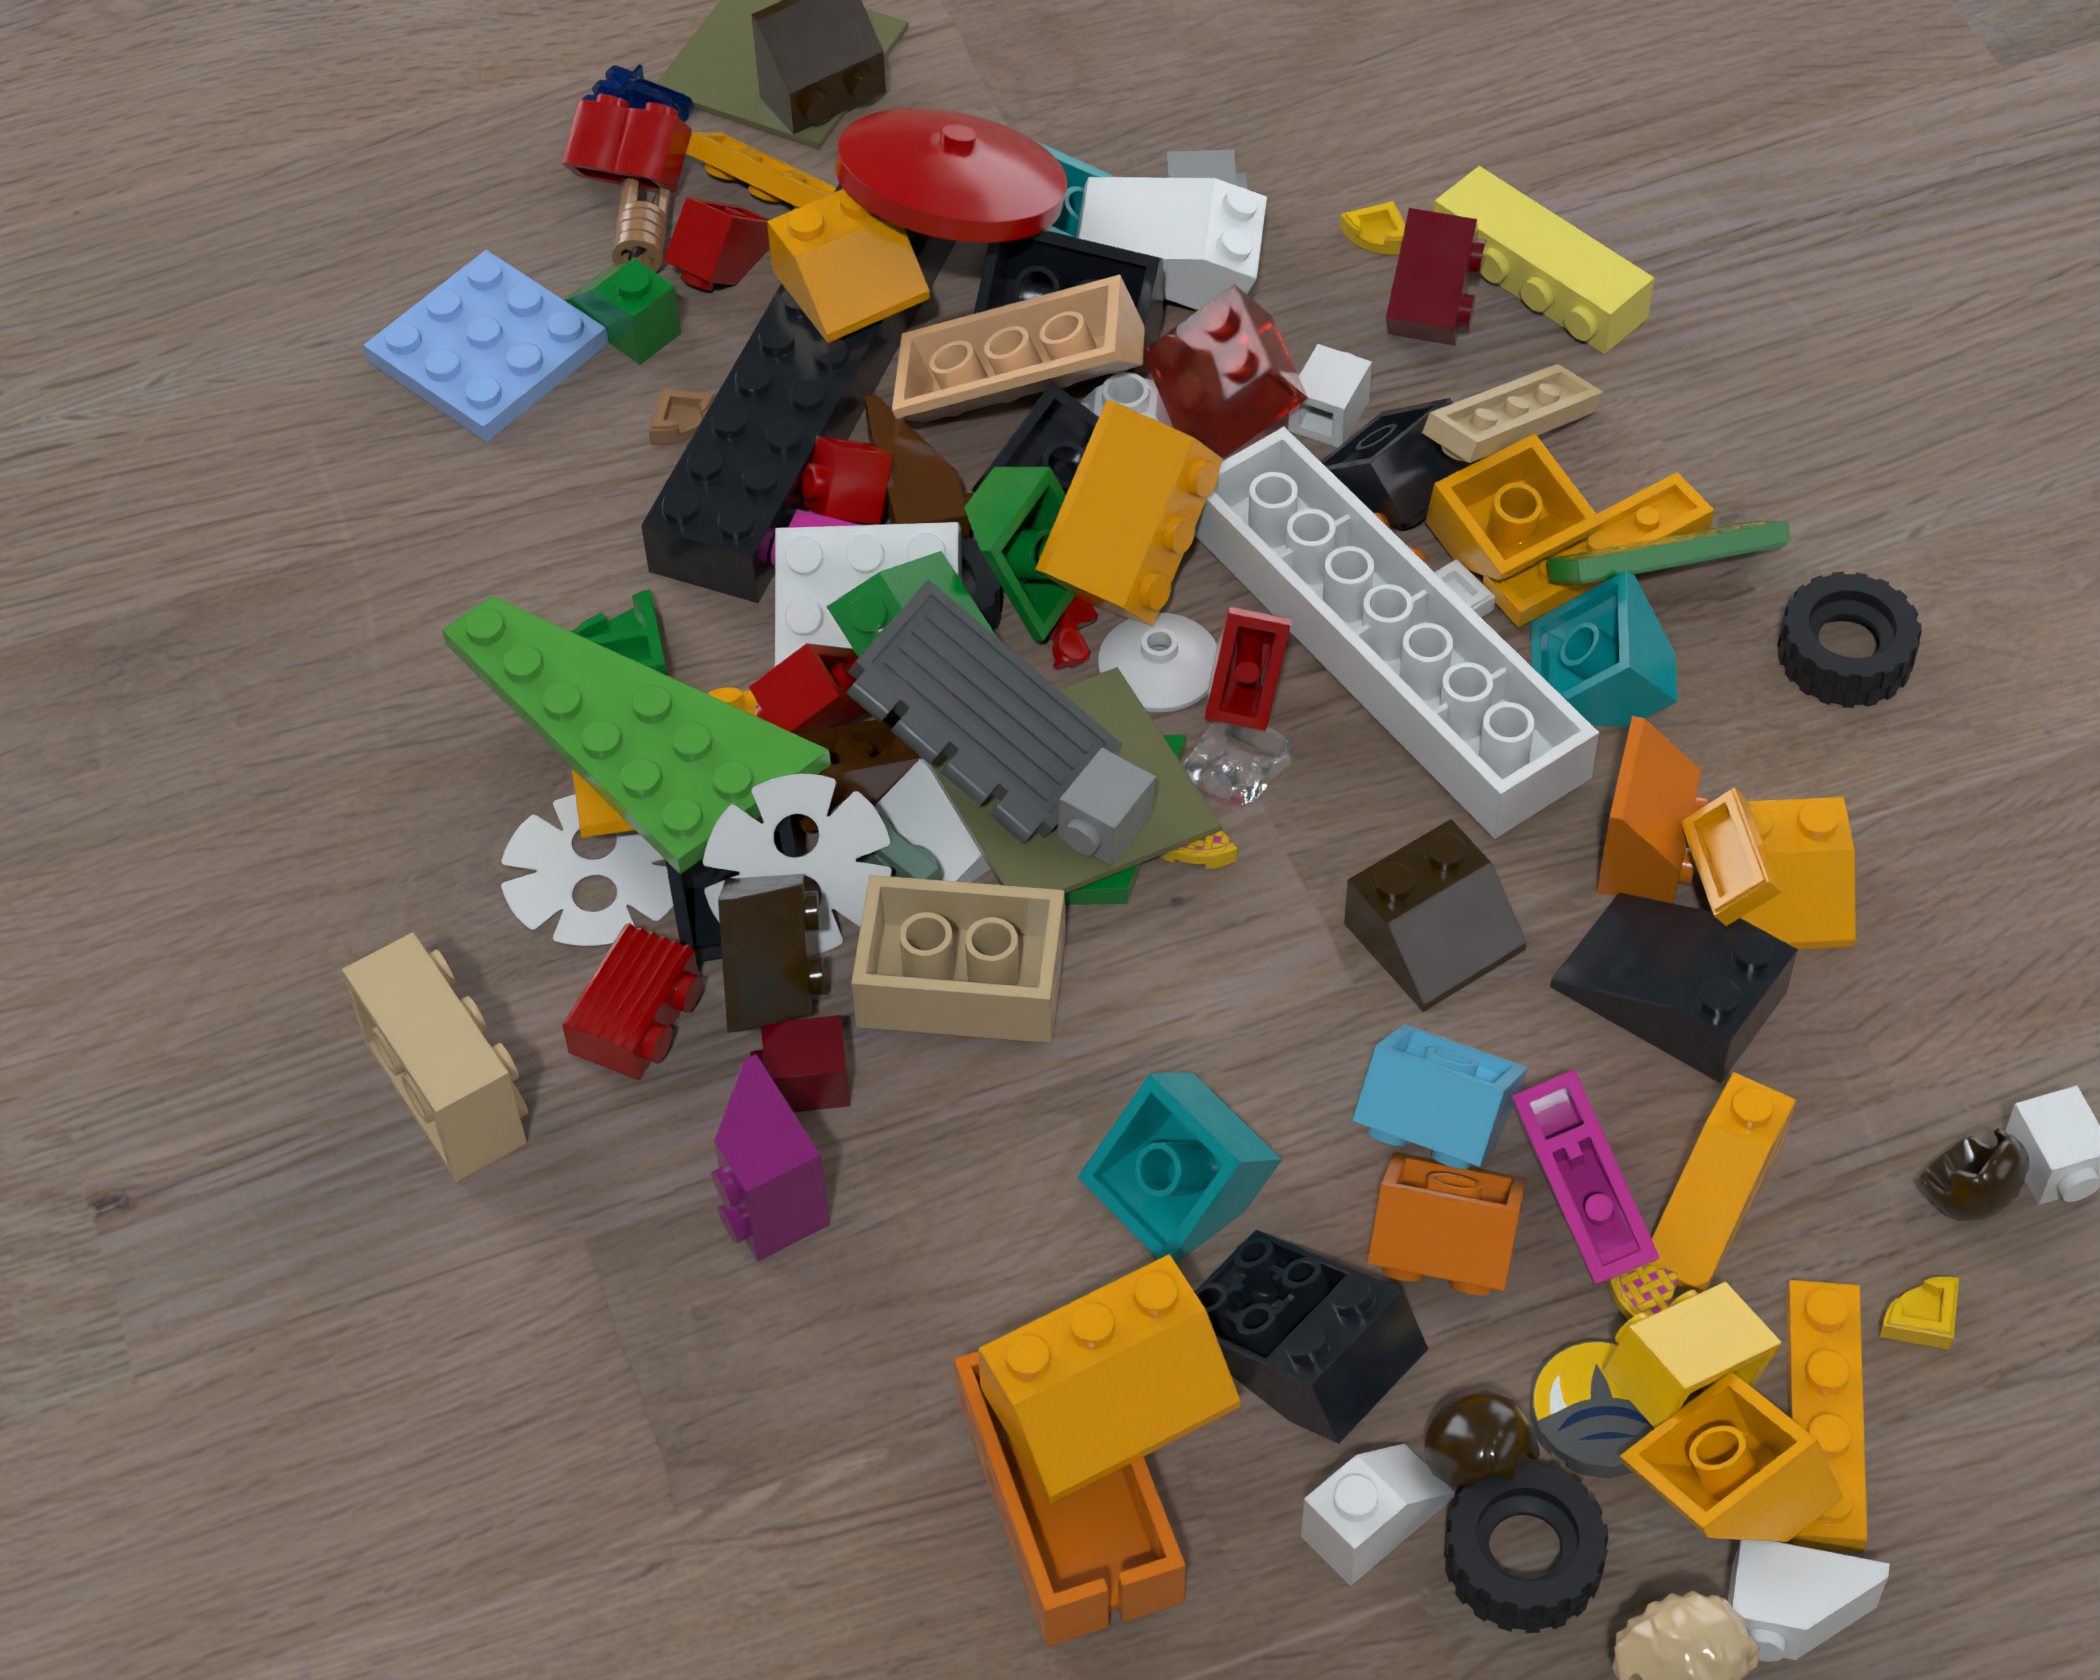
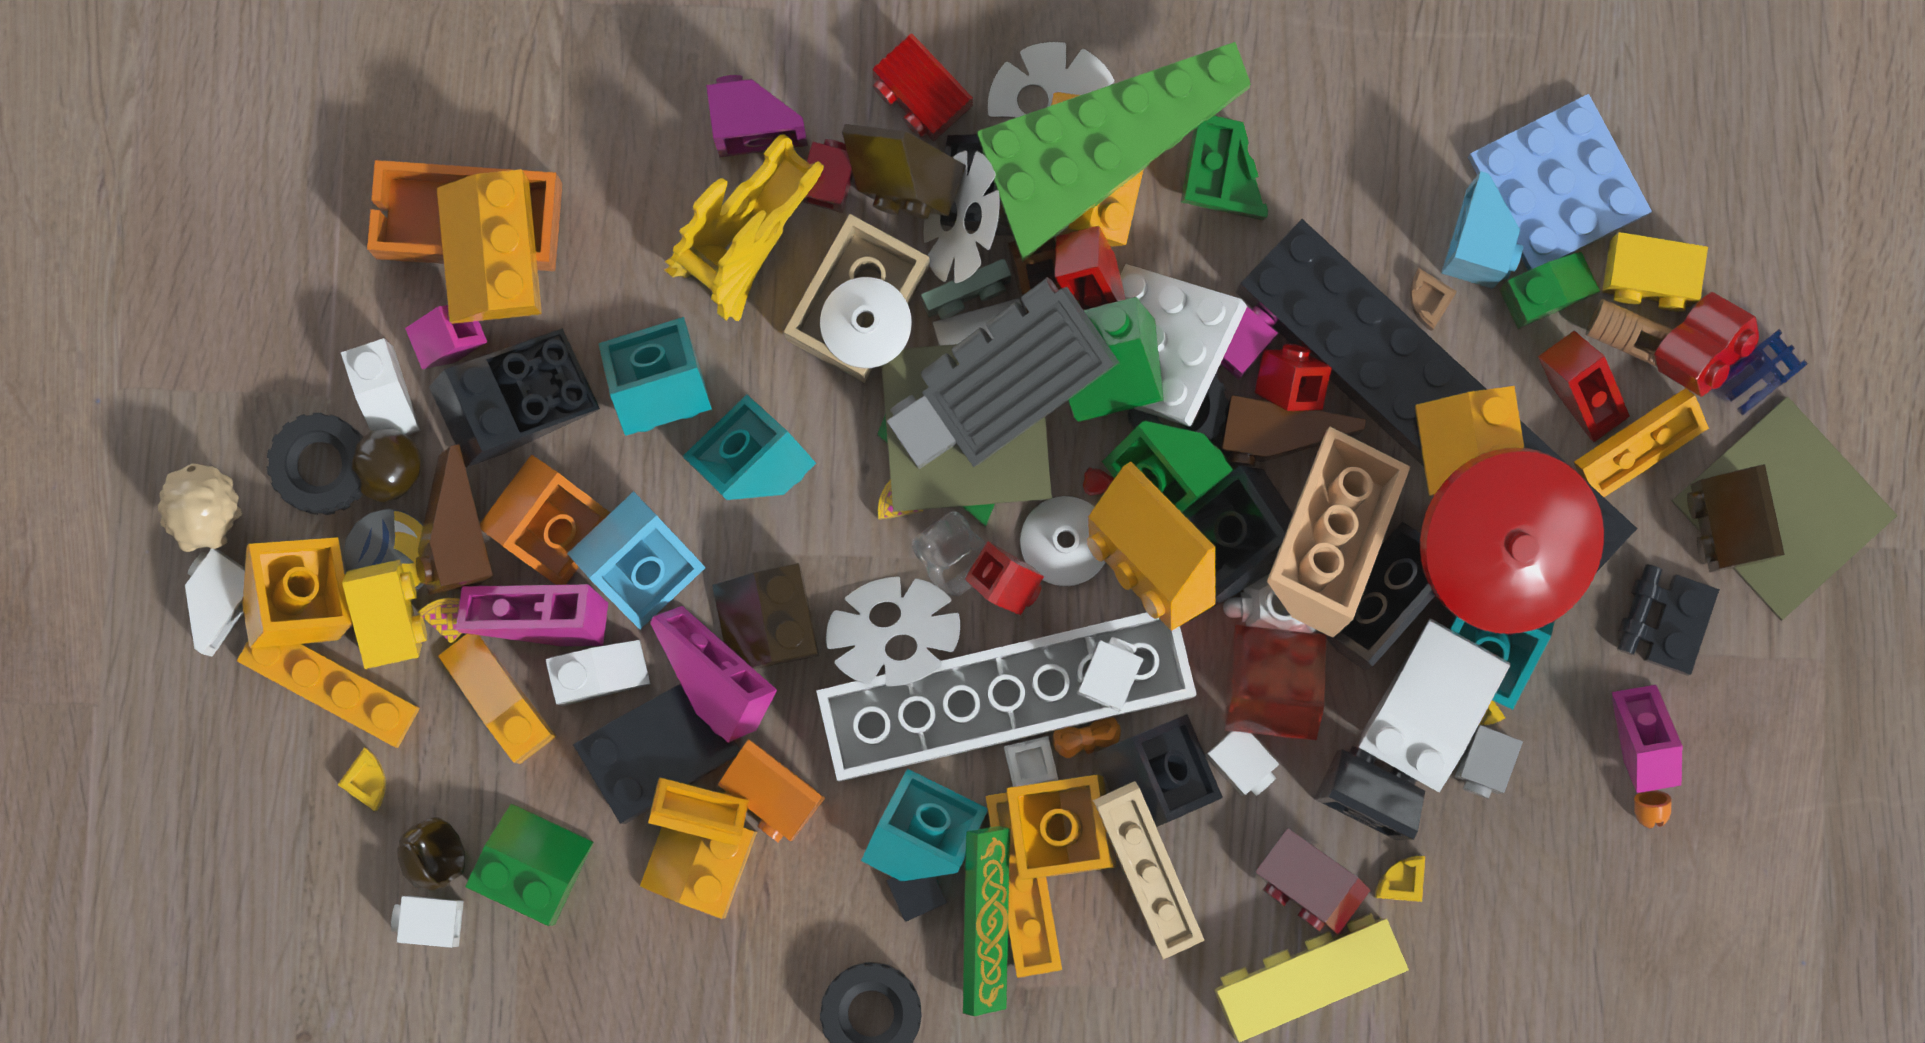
camera: 110 degrees right, 30 degrees up
none -> dark pink brick [405,305,487,369]
none -> reddish brown slope [416,444,493,595]
none -> green slope [465,803,594,926]
none -> white slope [546,640,651,706]
none -> dark pink slope [650,606,777,742]
none -> yellow animal [664,134,824,322]
none -> teal slope [682,394,816,500]
none -> white dish [820,277,912,368]
none -> white piece [826,577,960,687]
none -> black tile [886,876,947,922]
none -> white brick [1077,637,1143,712]
none -> black slope [1314,746,1425,840]
none -> medium azure slope [1441,171,1523,289]
none -> yellow brick [1602,232,1708,312]
none -> dark pink slope [1612,685,1683,793]
none -> black plate [1617,564,1720,676]
none -> orange hinge [1634,790,1672,829]

